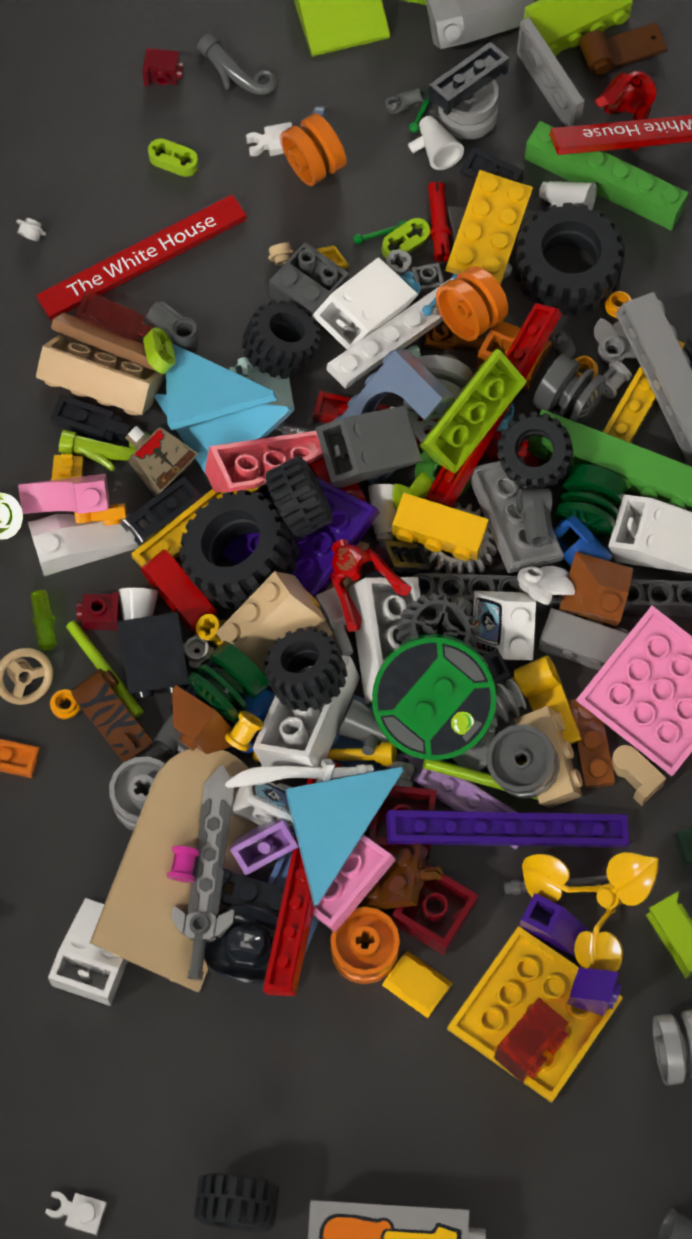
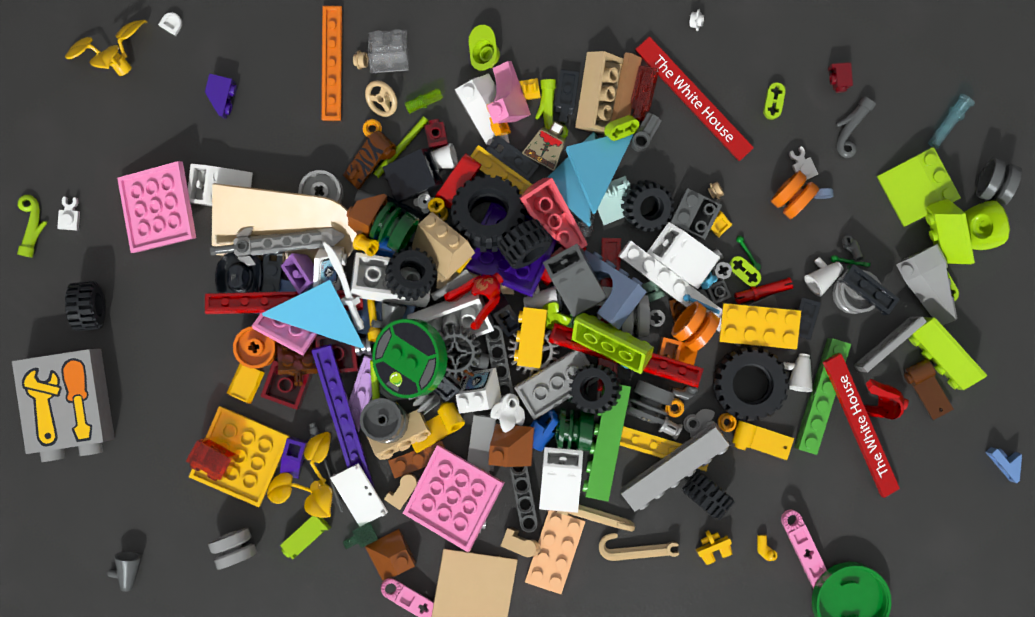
camera: 75 degrees right, 20 degrees up
dark pink bush [167,846,200,883] -> none
dark grey piece [516,488,554,547] -> none
dark purple slope [567,968,622,1016] -> none
none -> bright pink plate [117,161,196,253]
none -> white door [330,463,388,527]
none -> yellow door [732,420,794,460]

